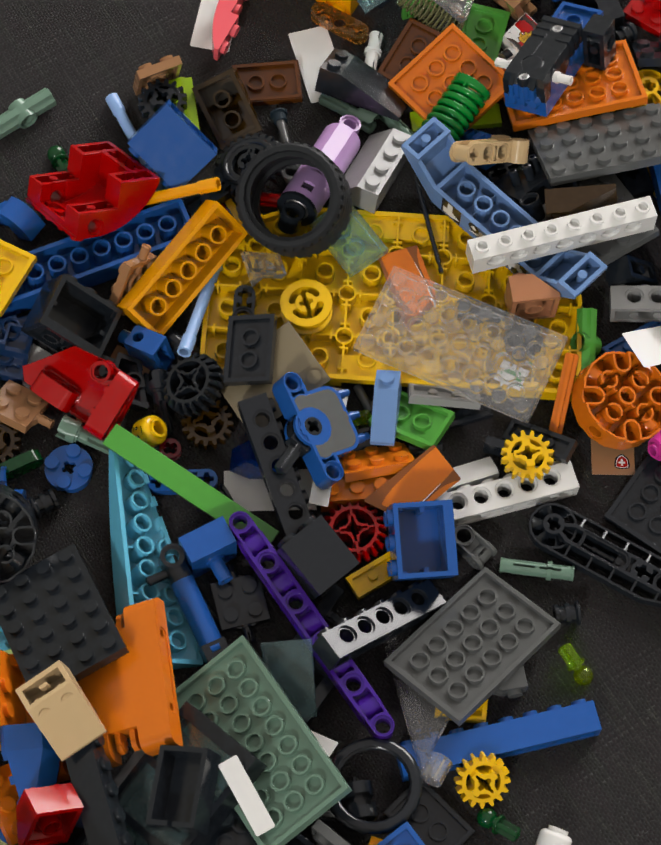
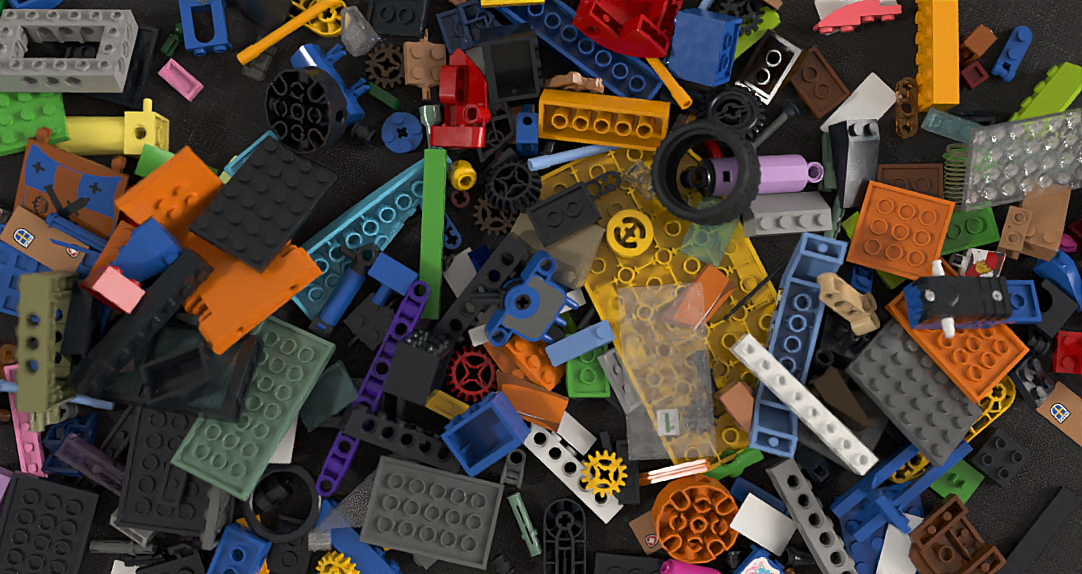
camera: 60 degrees right, 20 degrees up
tan slope [15,660,107,762] -> none
white sticker [218,755,275,836] -> none
white pin [364,31,383,70] -> none
green piece [416,72,491,142] -> none
black brick [582,14,616,70] -> none

